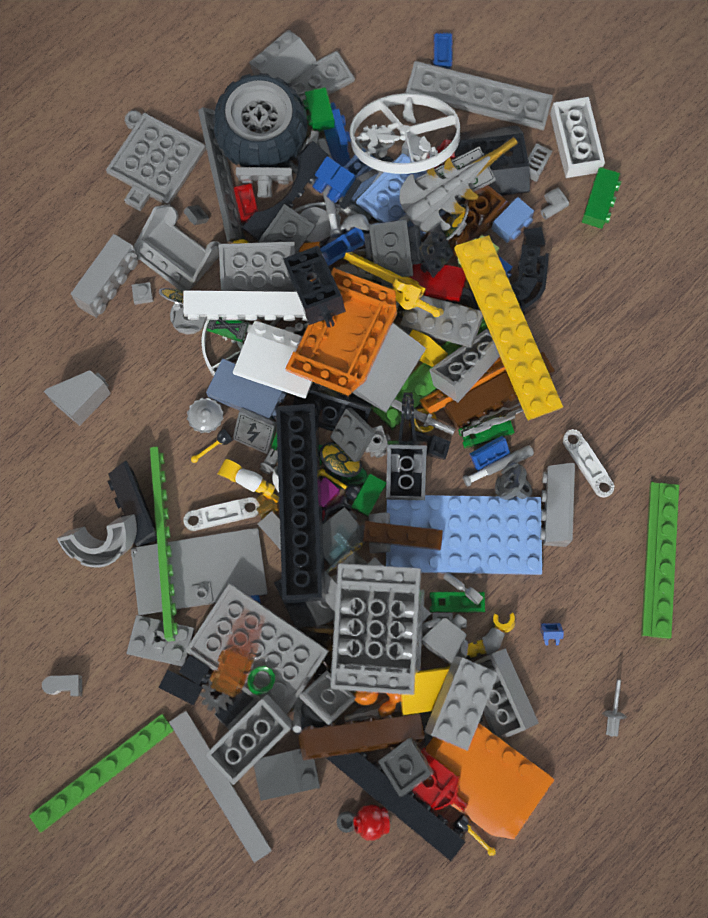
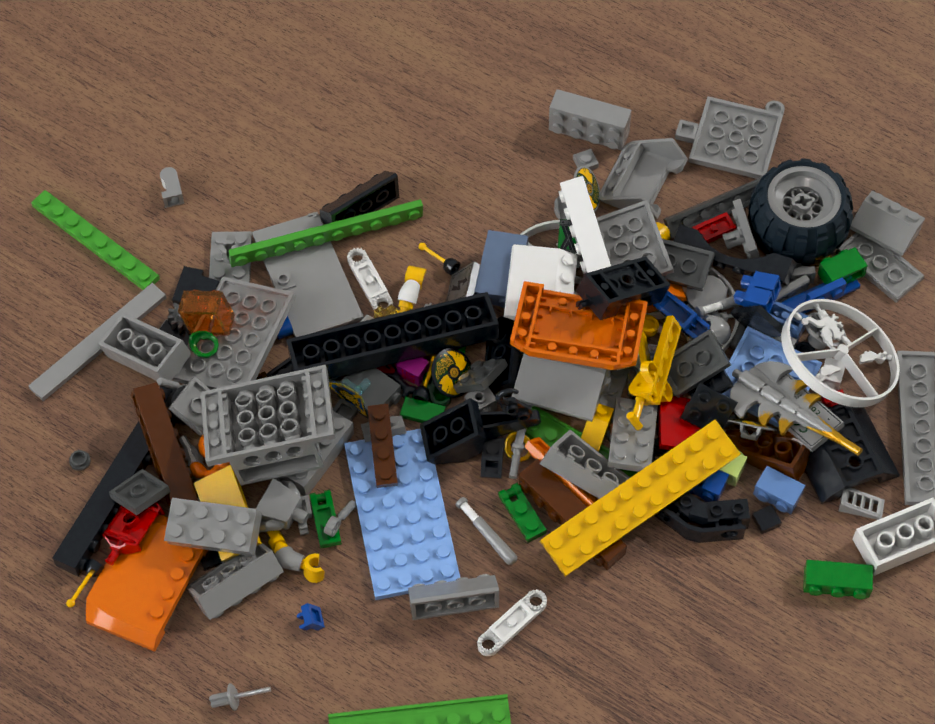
camera: 80 degrees right, 15 degrees down
light grey slope [44,370,111,426] -> none
light grey brick [57,514,137,568] -> none
dark grey plate [184,205,209,225] -> none
light grey piece [187,398,224,433] -> none
dark grey slope [254,749,320,801] -> none
red piece [353,805,390,841] -> none
light grey sword [460,402,523,437] -> none
blue plate [469,436,510,471] -> none
dark grey tile [495,463,532,500] -> none
light grey piece [540,187,569,220] -> none

